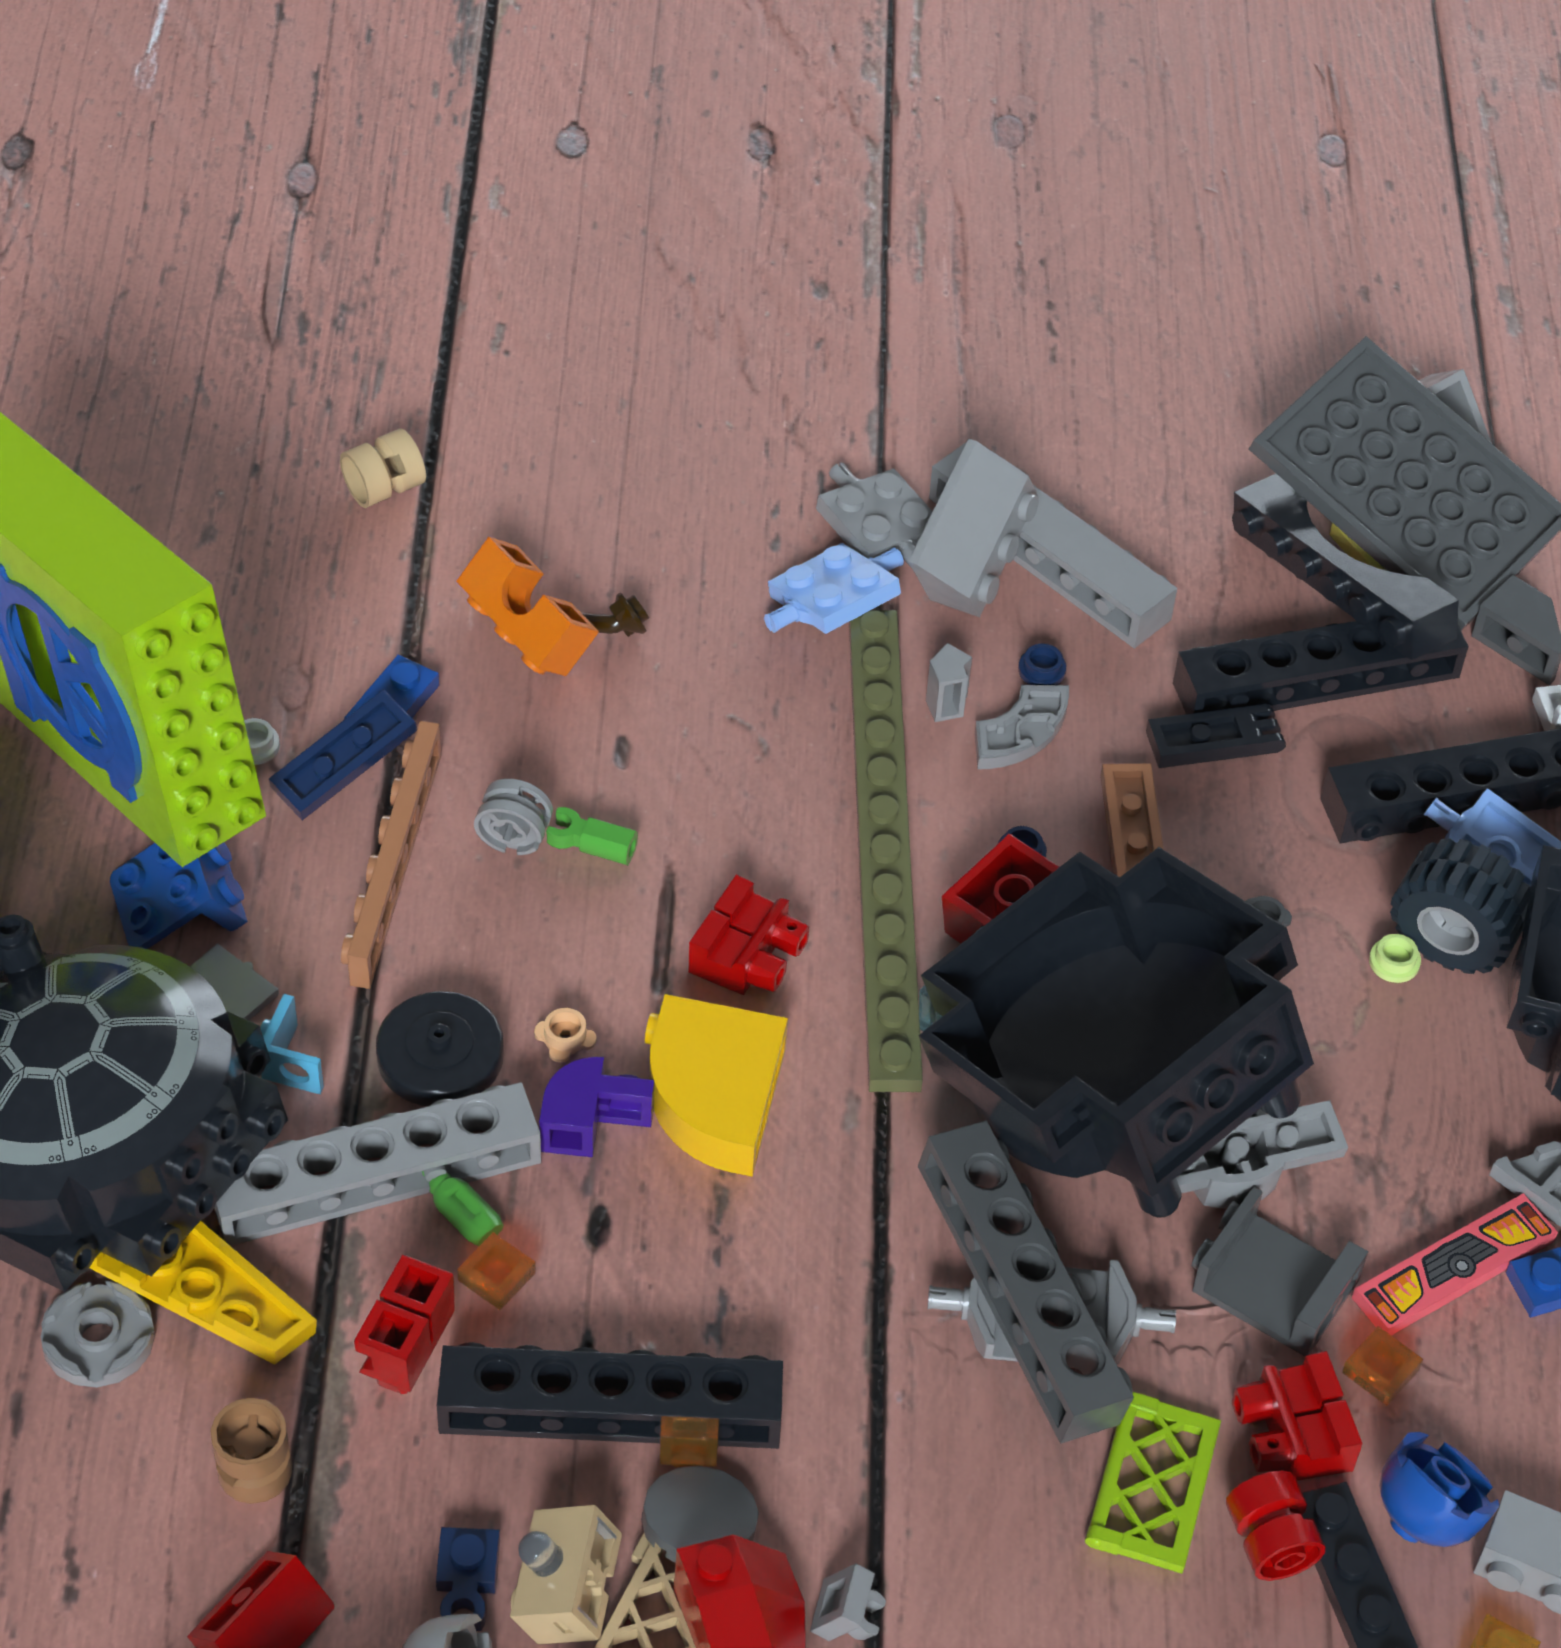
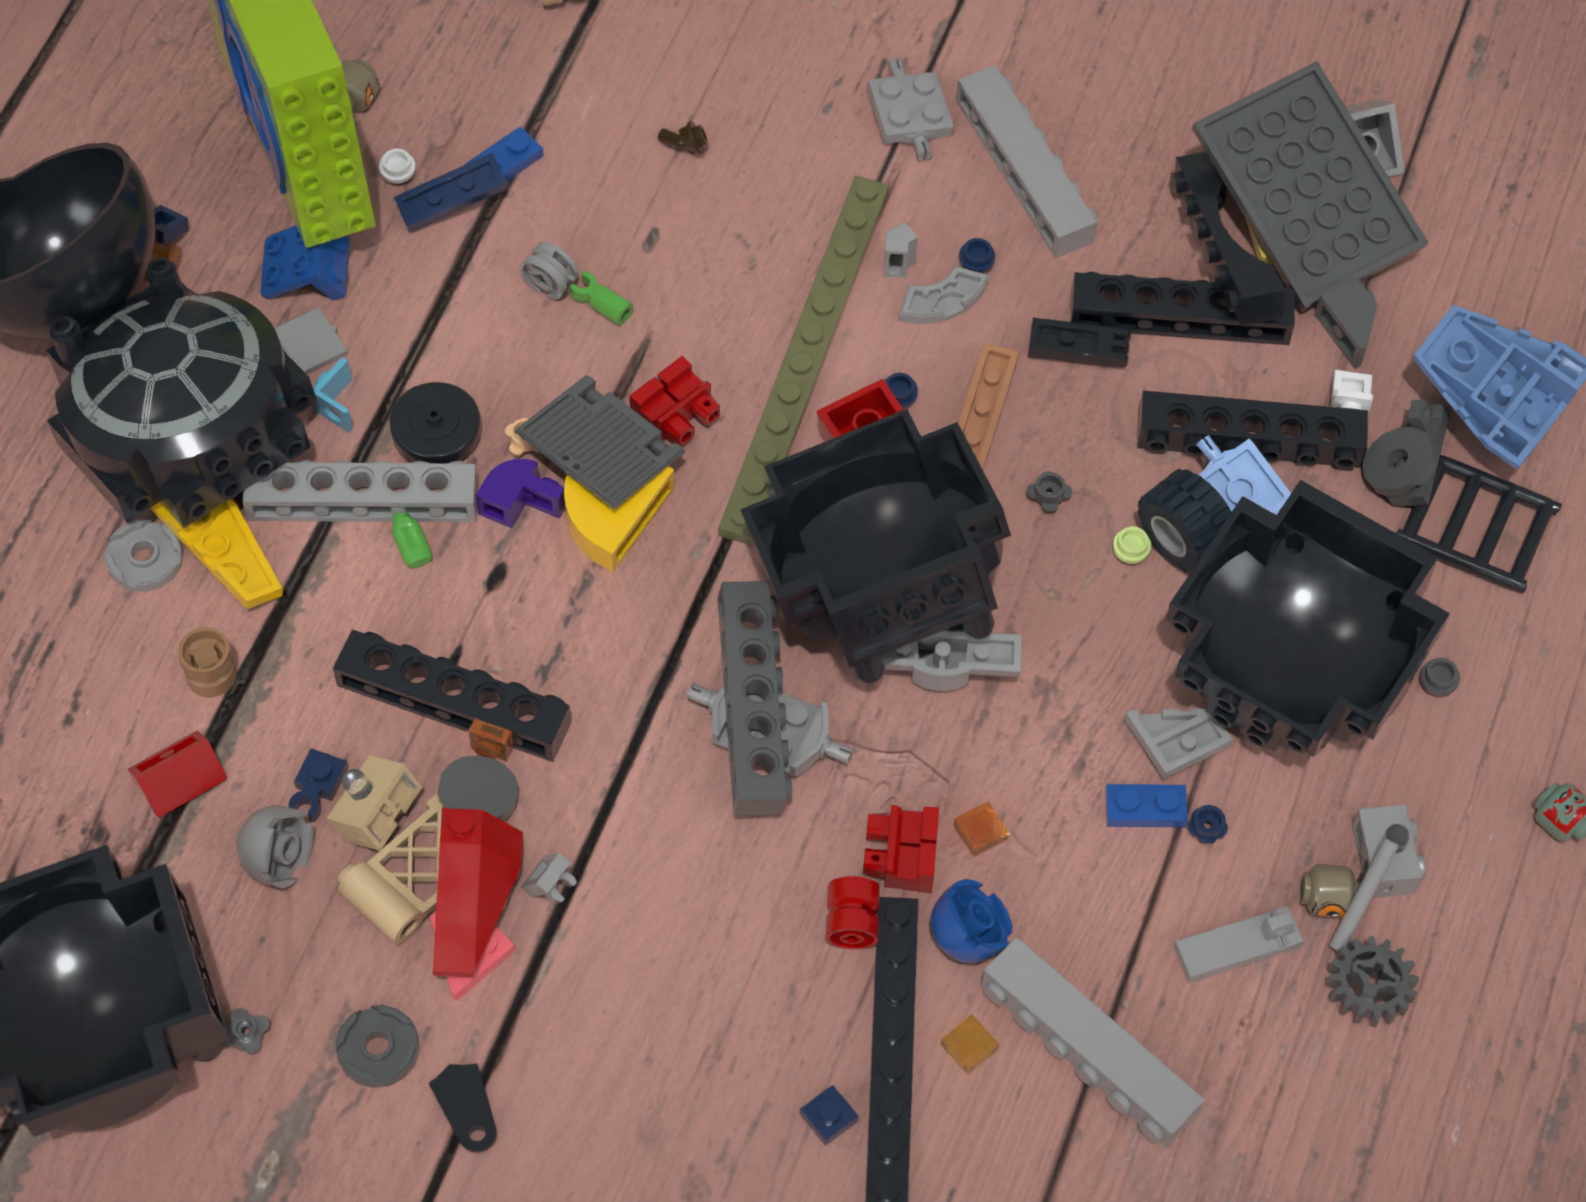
camera: 20 degrees right, 10 degrees up
nougat plate [341,721,441,989] -> none
red hips [354,1254,455,1394] -> none
orange arch [456,536,599,676] -> none
clear orange plate [457,1232,536,1310] -> none
light blue plate [764,543,904,634] -> none
light grey slope [908,438,1039,617] -> none
lime window [1085,1392,1222,1574] -> none
dark grey panel [1192,1186,1369,1357] -> none
tile [1352,1193,1558,1339] -> none
none -> dark grey window [515,375,685,510]

